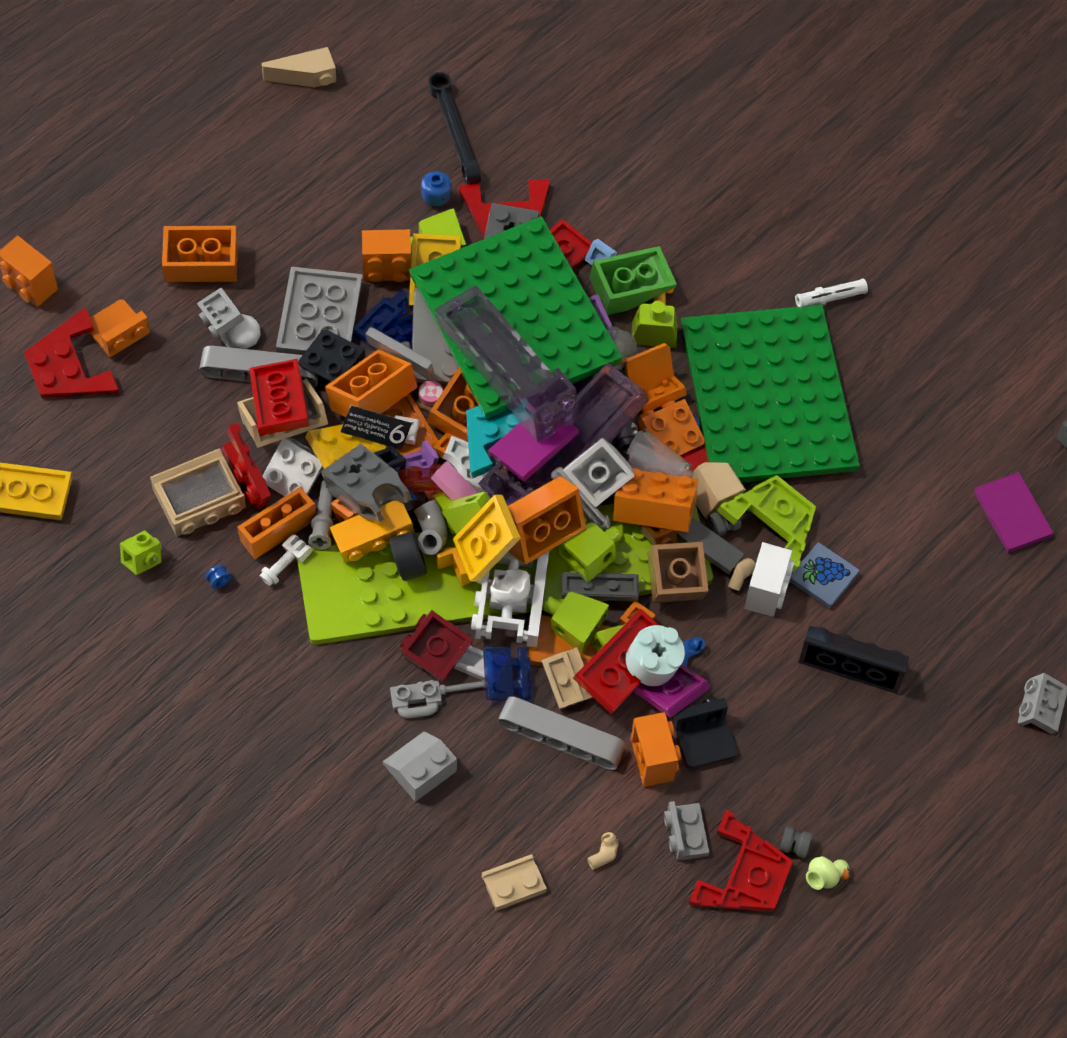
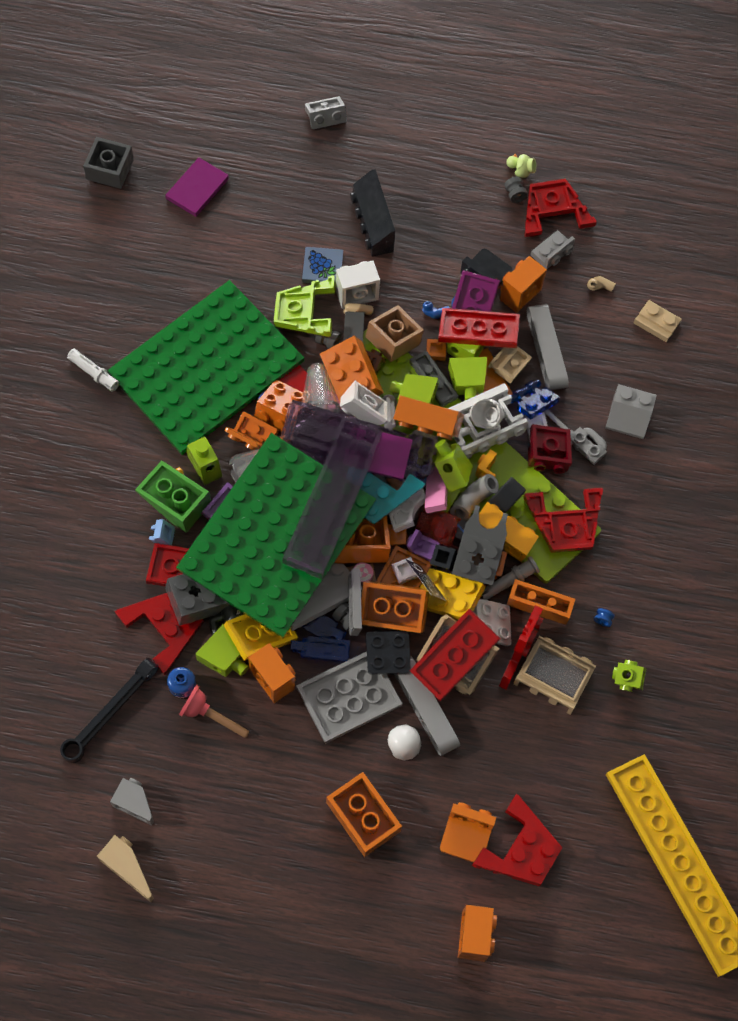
camera: 125 degrees left, 5 degrees up
light grey bracket [197,288,244,344] -> none
white hinge [259,534,313,586] -> none
yellow plate [453,495,521,582] -> none
light aqua brick [626,625,685,686] -> none
tan slope [692,462,746,519] -> none
none -> light grey slope [110,778,154,825]
none -> piece [179,685,249,738]
none -> red wing [523,488,603,553]

